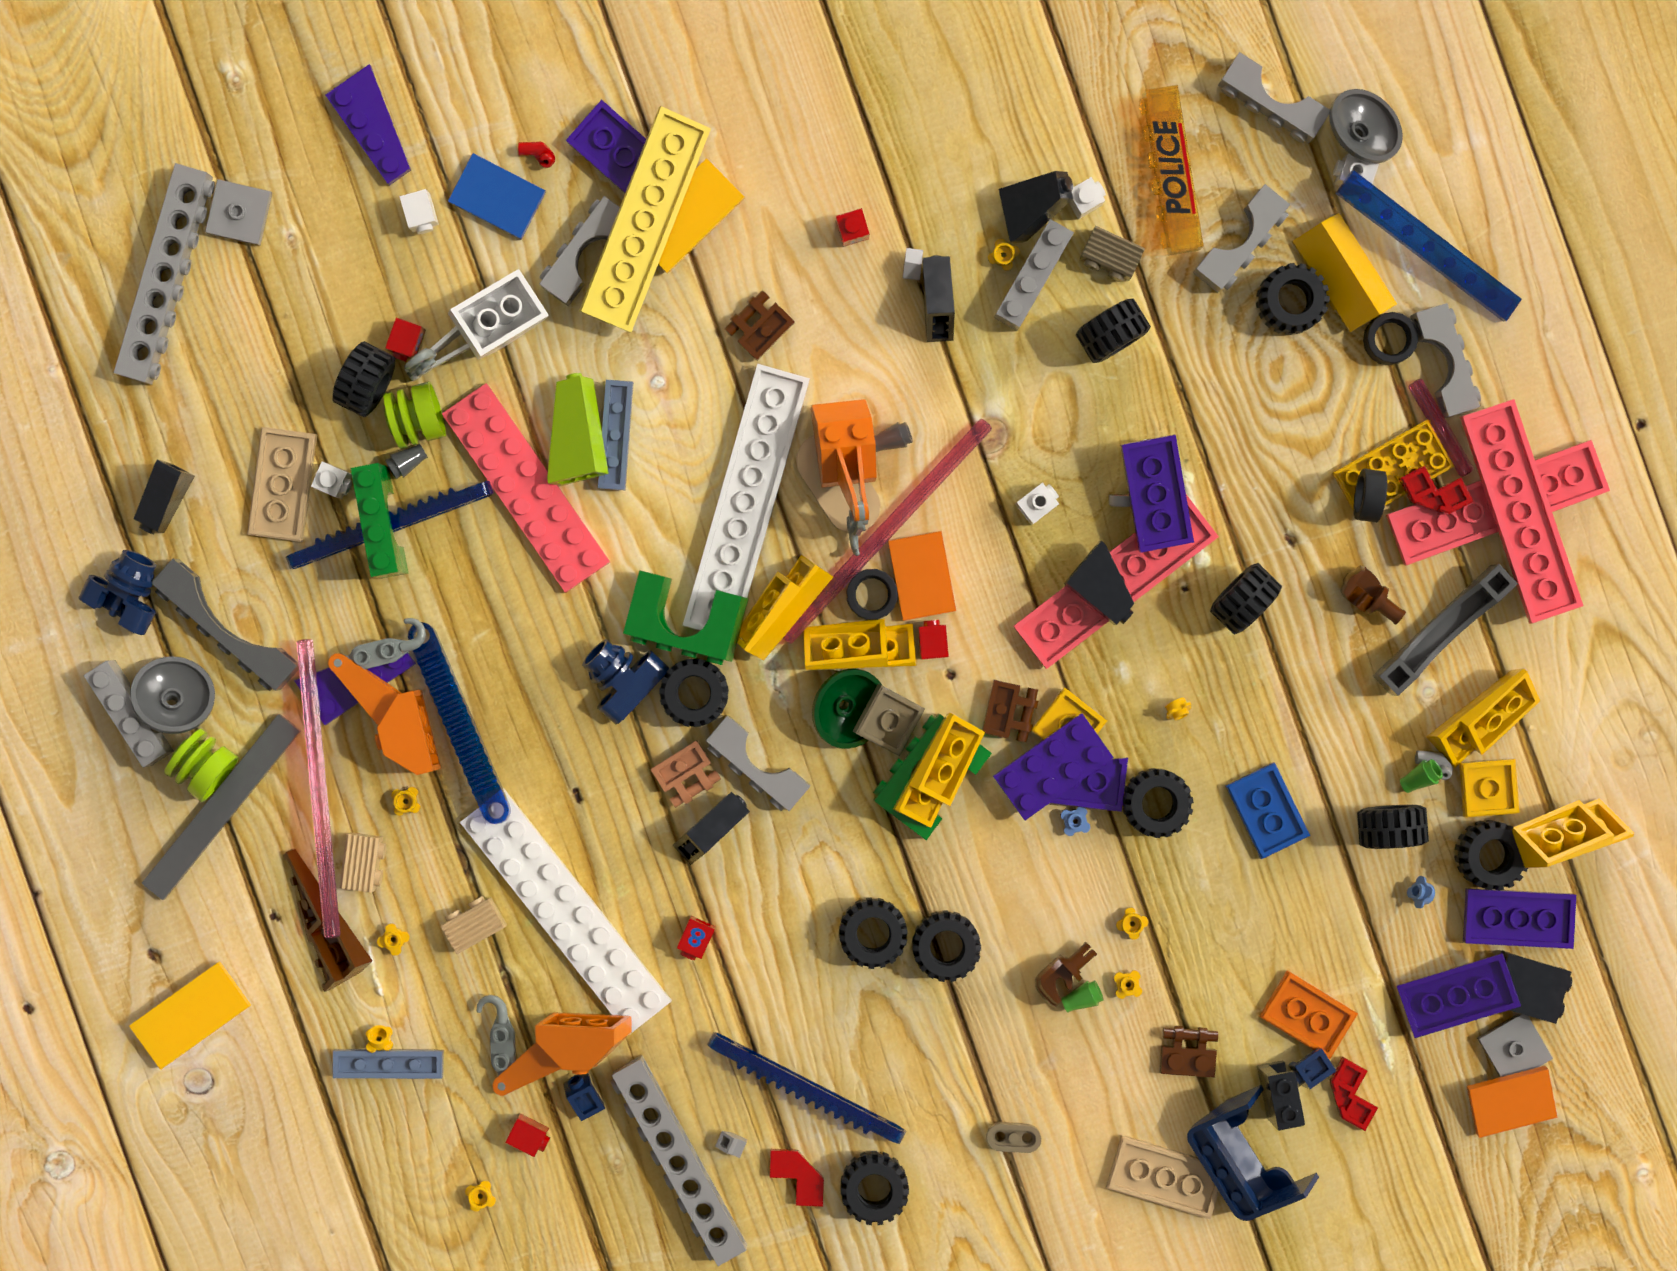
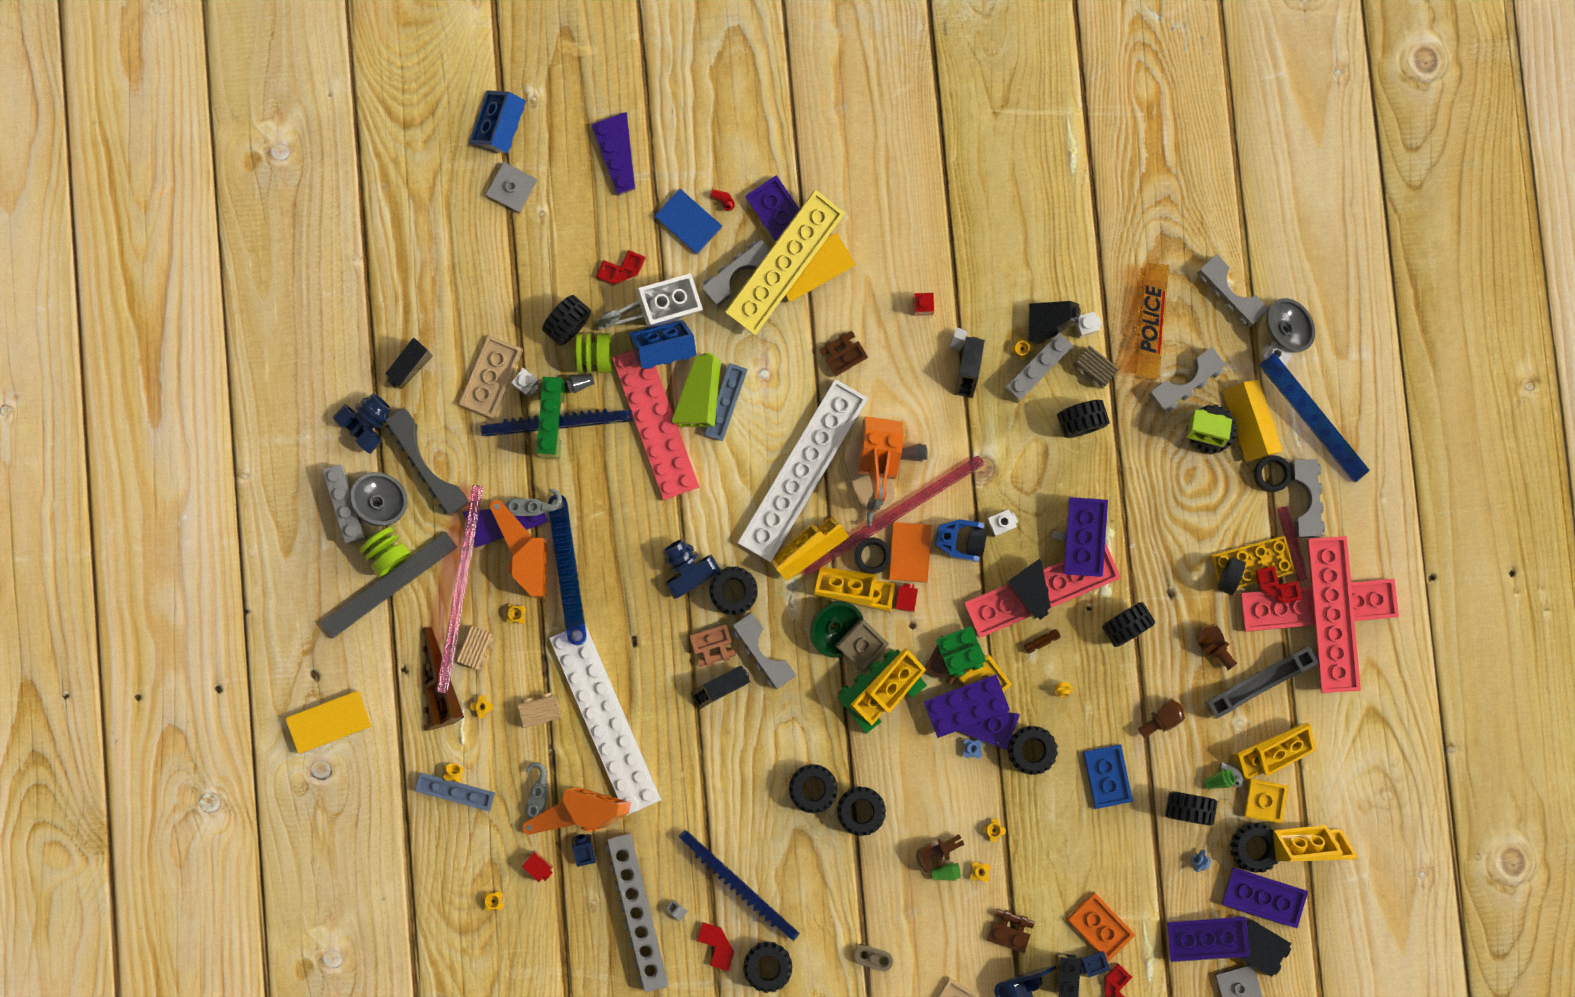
camera: 15 degrees right, 5 degrees down
light grey brick [114,163,214,385] -> none
red brick [385,317,426,362] -> none
white brick [399,189,439,234] -> none
green arch [623,570,748,665] -> none
red brick [677,915,716,961] -> none
none -> blue slope [469,90,526,154]
none -> red tile [596,250,646,285]
none -> blue slope [629,320,697,369]
none -> blue piece [935,519,987,562]
none -> green plate [936,626,986,678]
none -> reddish brown axle [1024,629,1061,654]
none -> reddish brown piece [1138,698,1185,739]
none -> lime brick [1186,409,1232,447]

